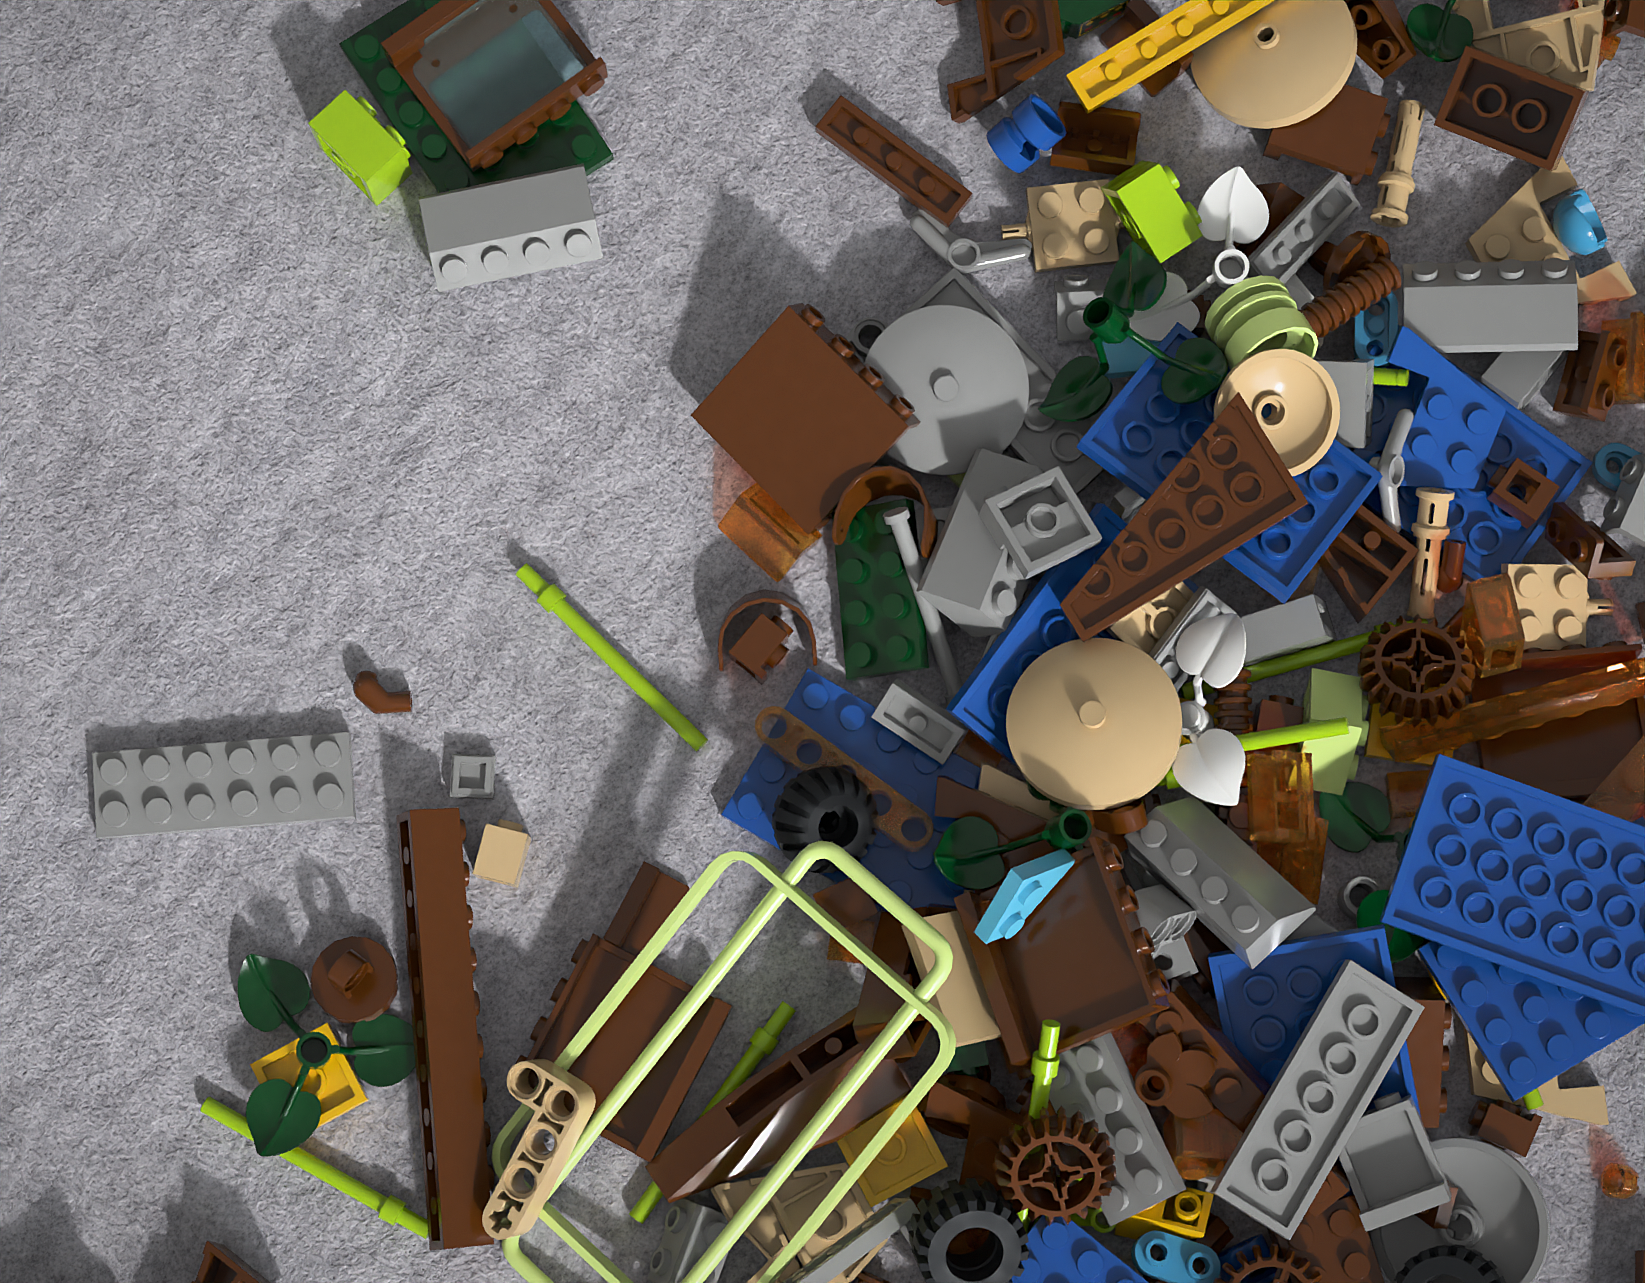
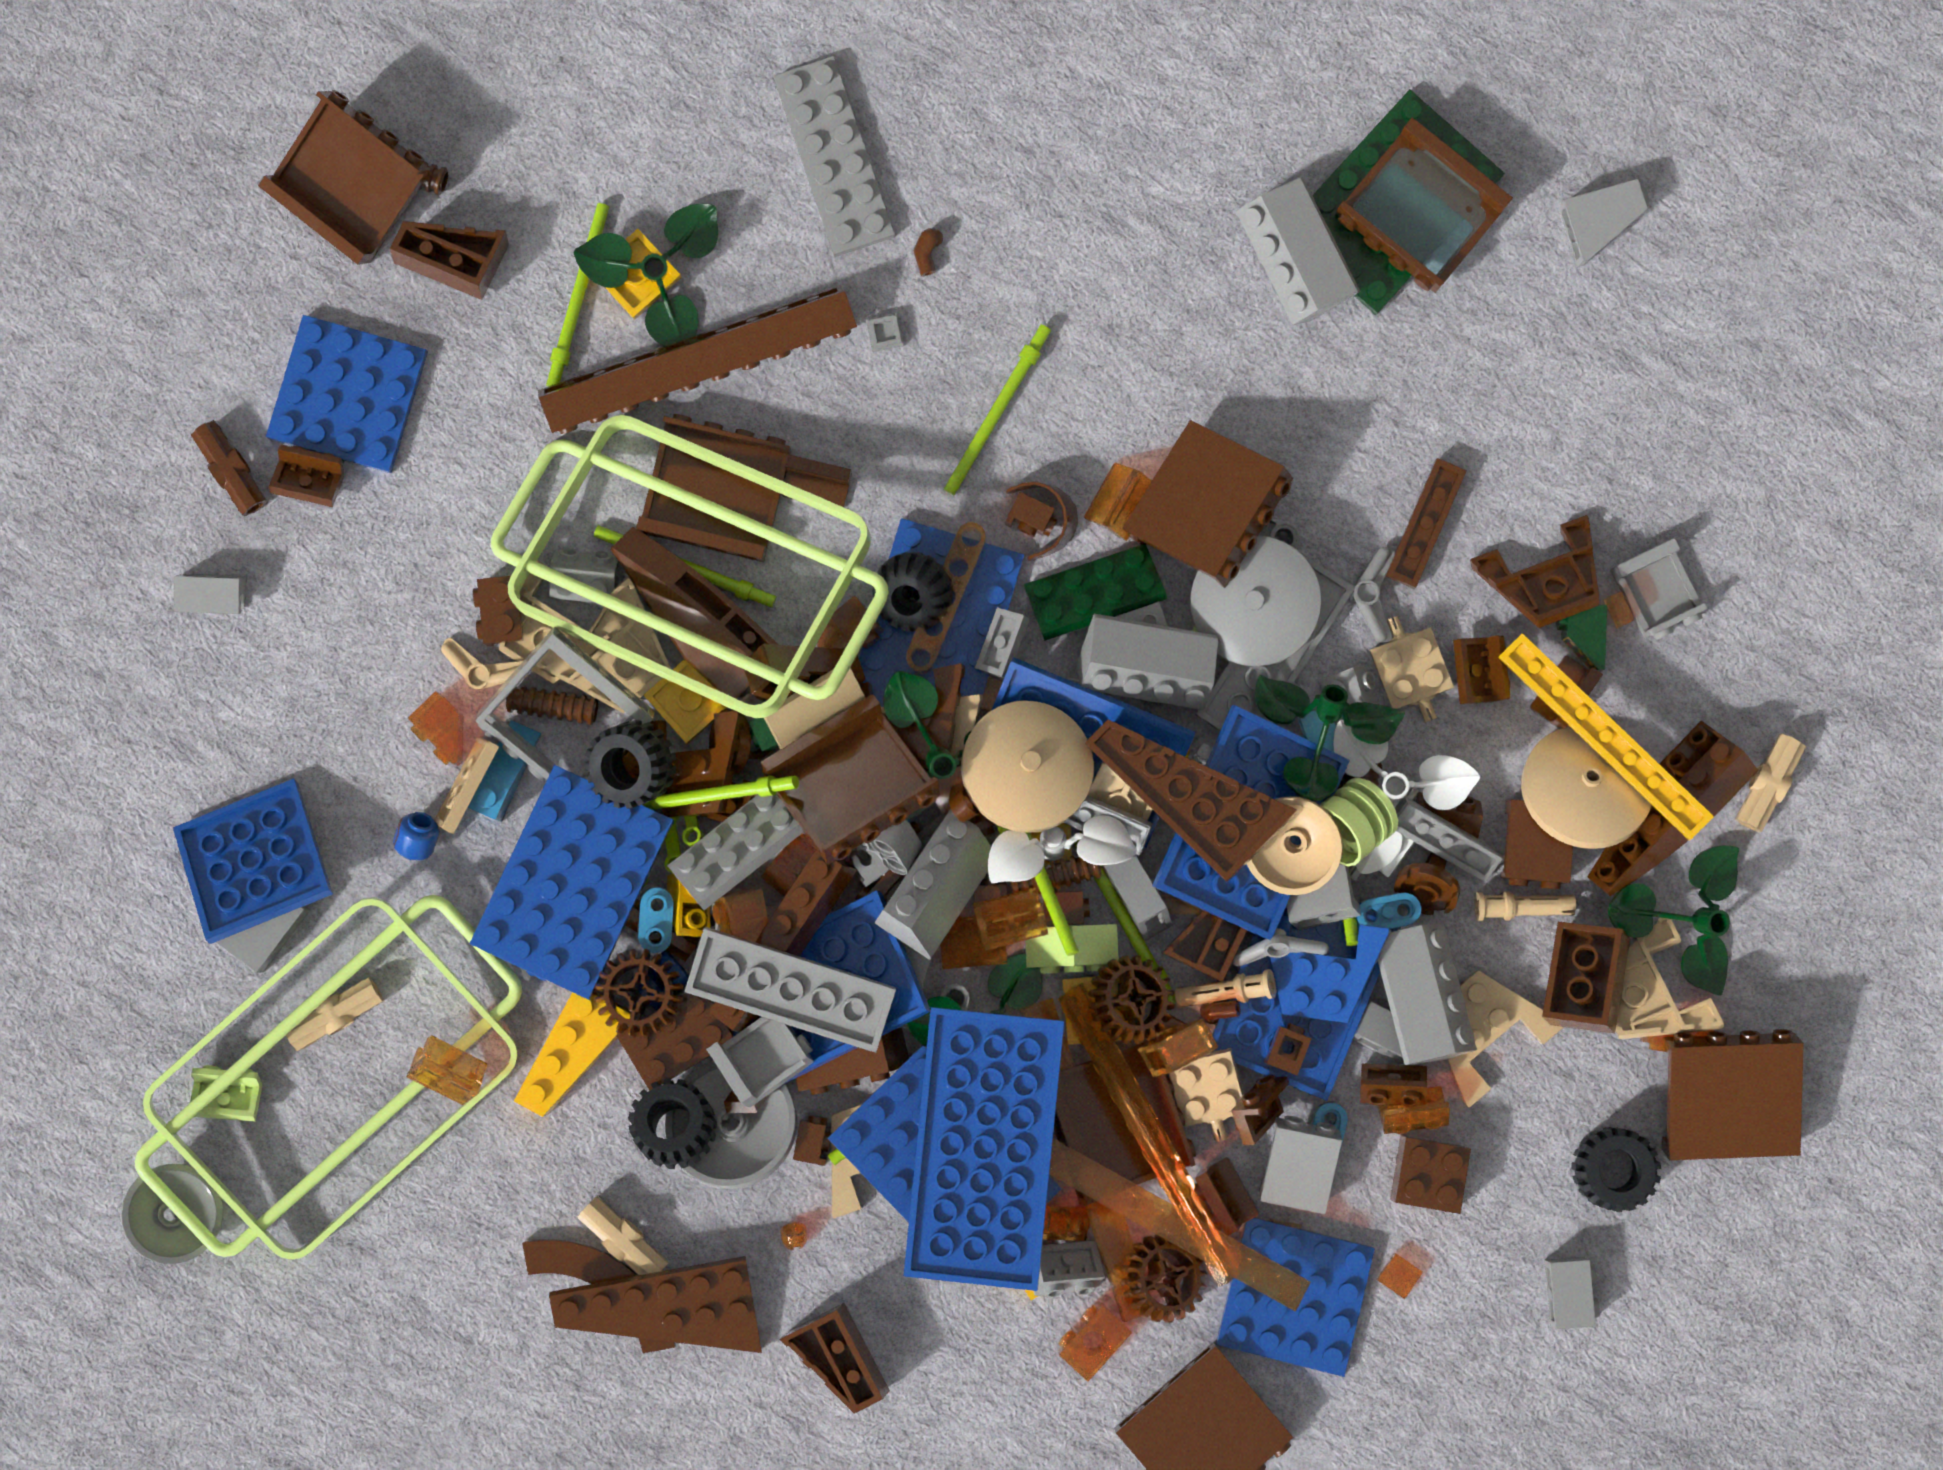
camera: 75 degrees right, 5 degrees up
lime brick [308,90,413,206] -> none
reddish brown tile [310,936,398,1023] -> none
tan brick [472,819,531,888] -> none
tan beam [482,1059,596,1240] -> none
reddish brown piece [832,466,938,558] -> none
light grey bar [883,507,963,704] -> none
medium azure wing [974,848,1076,944] -> none
light grey plate [978,466,1102,580] -> none
blue wheel [986,94,1066,173] -> none
reddish brown gear [995,1105,1116,1226] -> none
lime brick [1100,160,1203,263] -> none
reddish brown plate [1134,1032,1217,1119] -> none
reddish brown piece [1298,256,1401,340] -> none
dark azure hair [1553,189,1608,255] -> none

